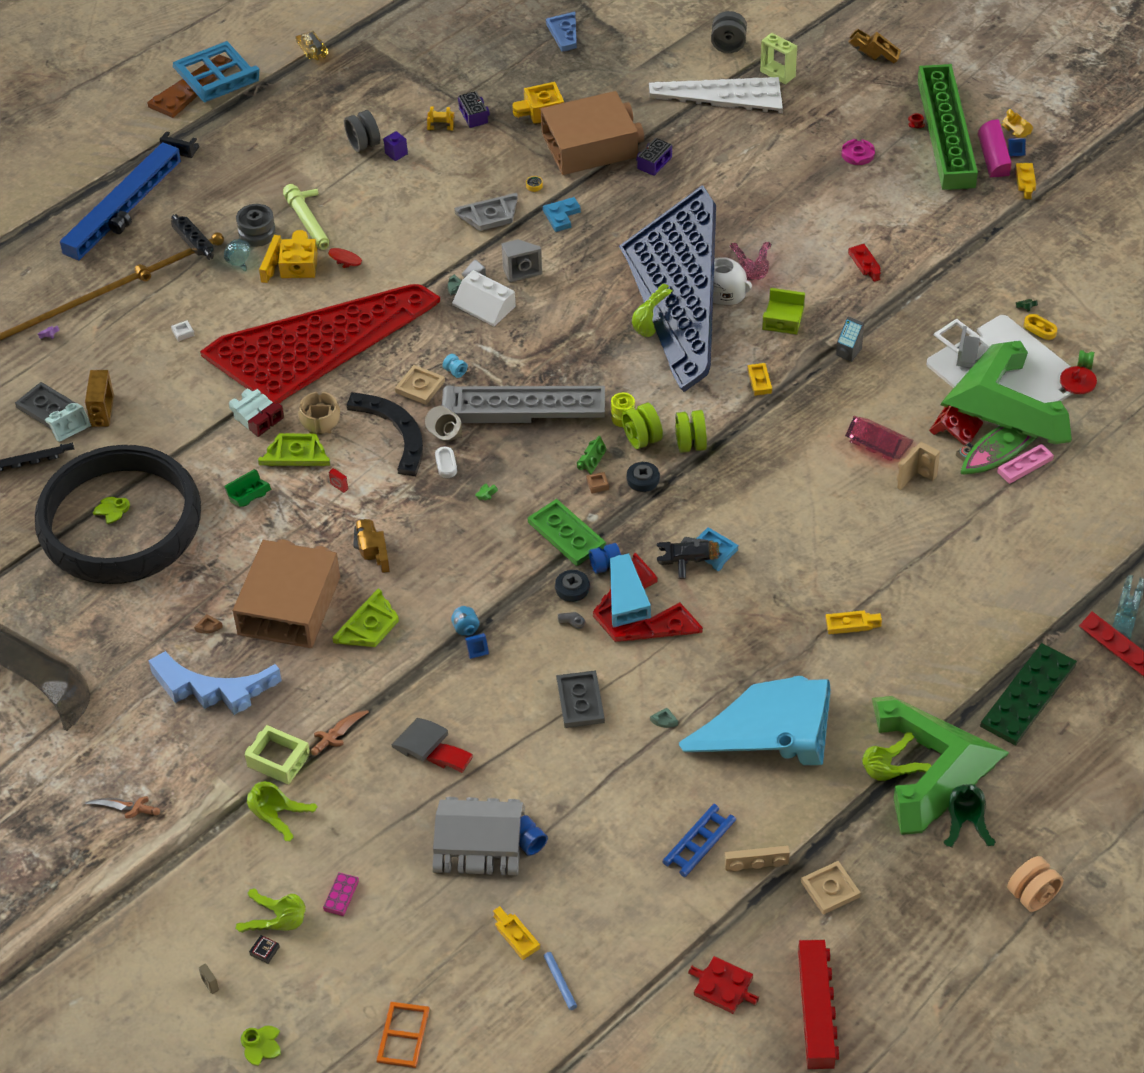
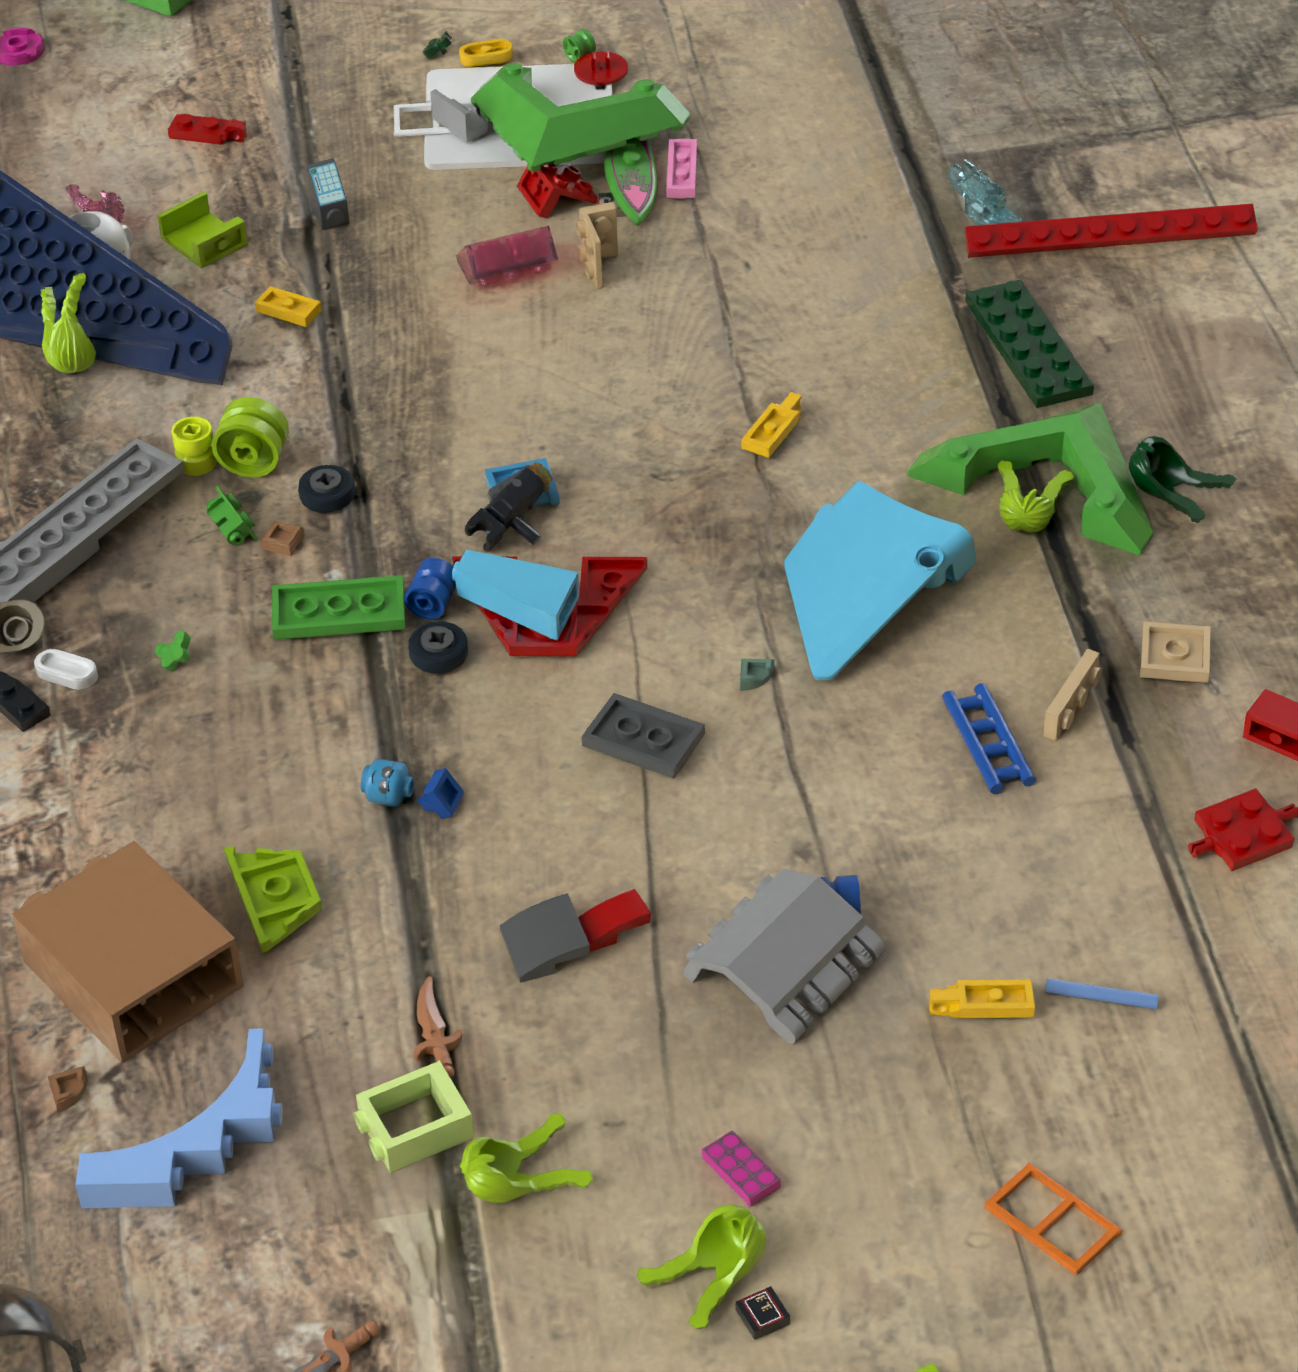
camera: 55 degrees left, 5 degrees down
pearl gold plate [353,519,390,573] -> none
flat silver arm [558,612,585,628] -> none
lime wheel [675,410,707,453] -> none

